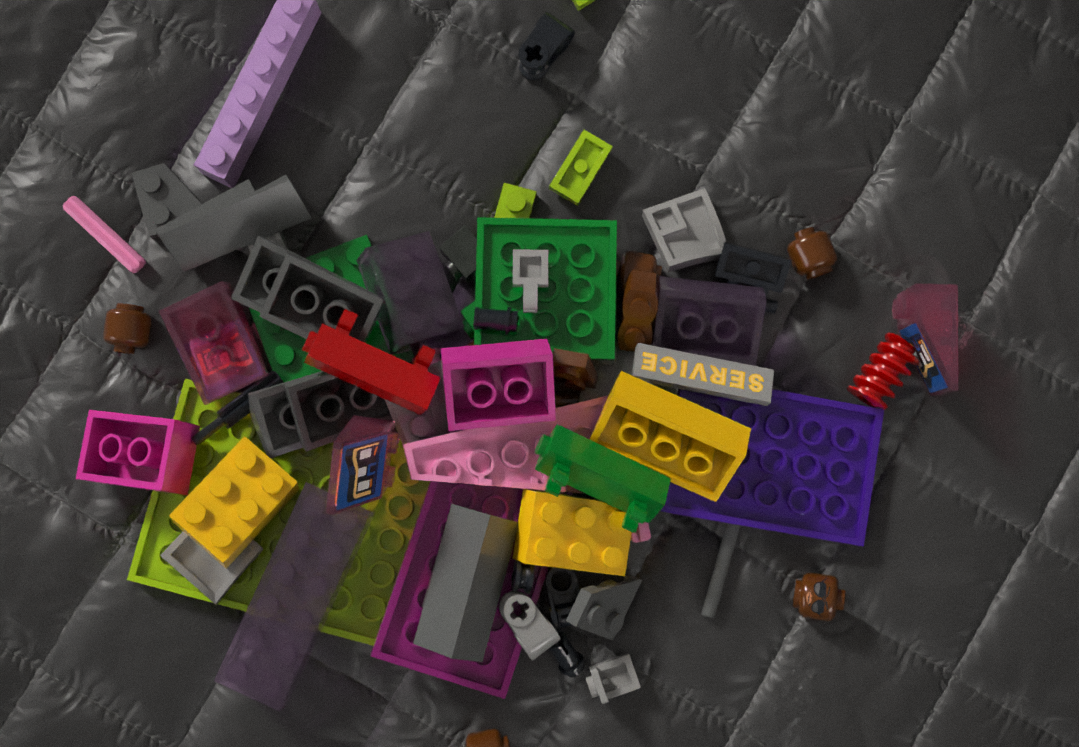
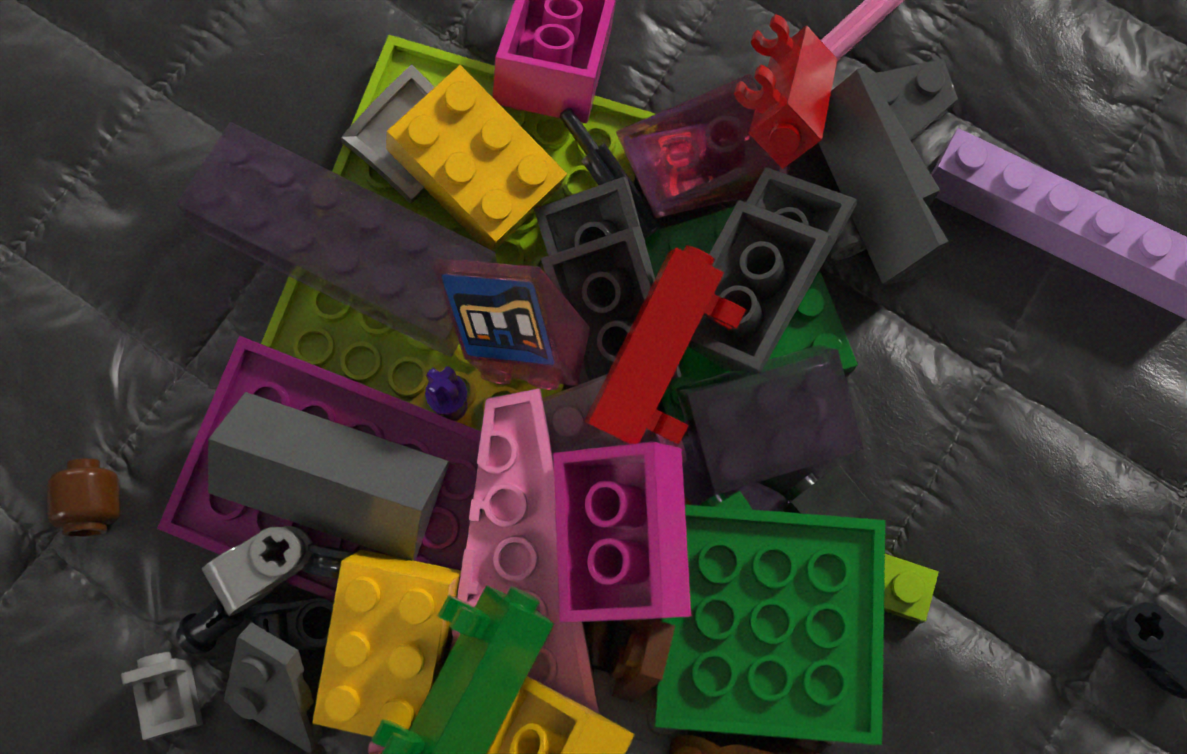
camera: 90 degrees right, 10 degrees down
reddish brown head [103,303,152,355] -> none
black pin [473,307,518,335] -> none
light grey plate [513,249,548,313] -> none
lime plate [549,130,613,206] -> none
none -> dark purple axle [425,366,468,421]
none -> red brick [734,14,837,169]

